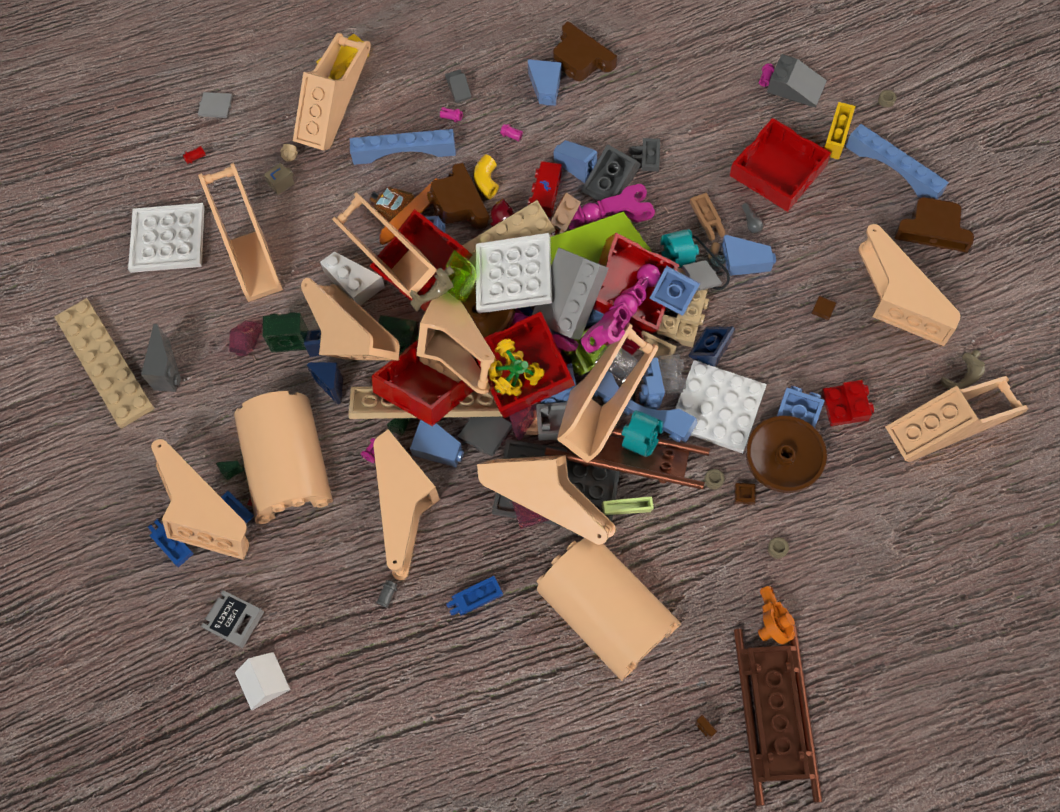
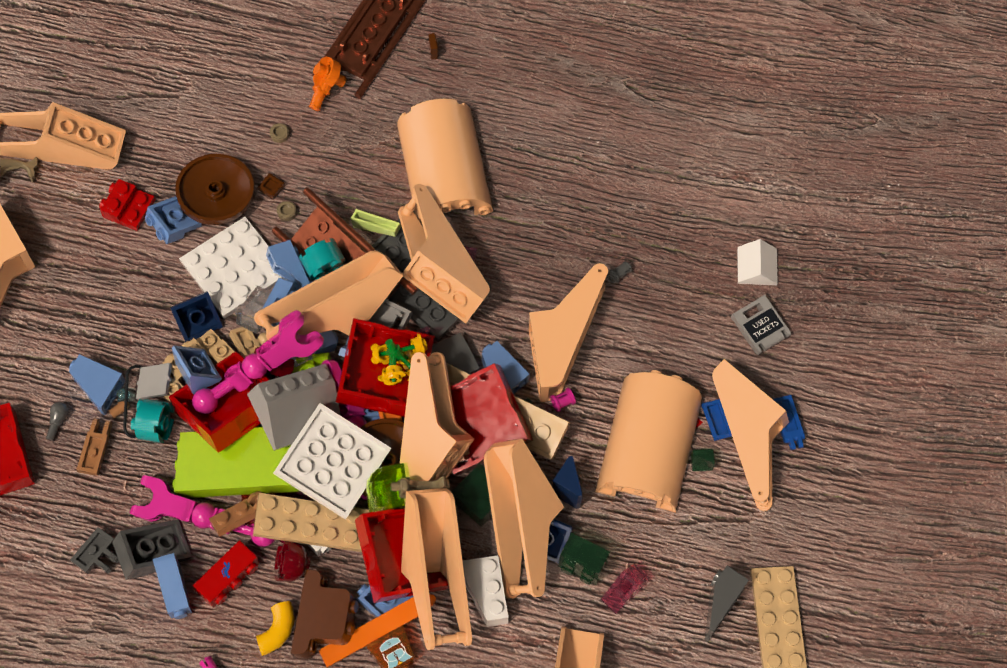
camera: 155 degrees left, 0 degrees up
blue hinge [446,576,503,616] -> none
reddish brown tile [811,296,836,321] -> none

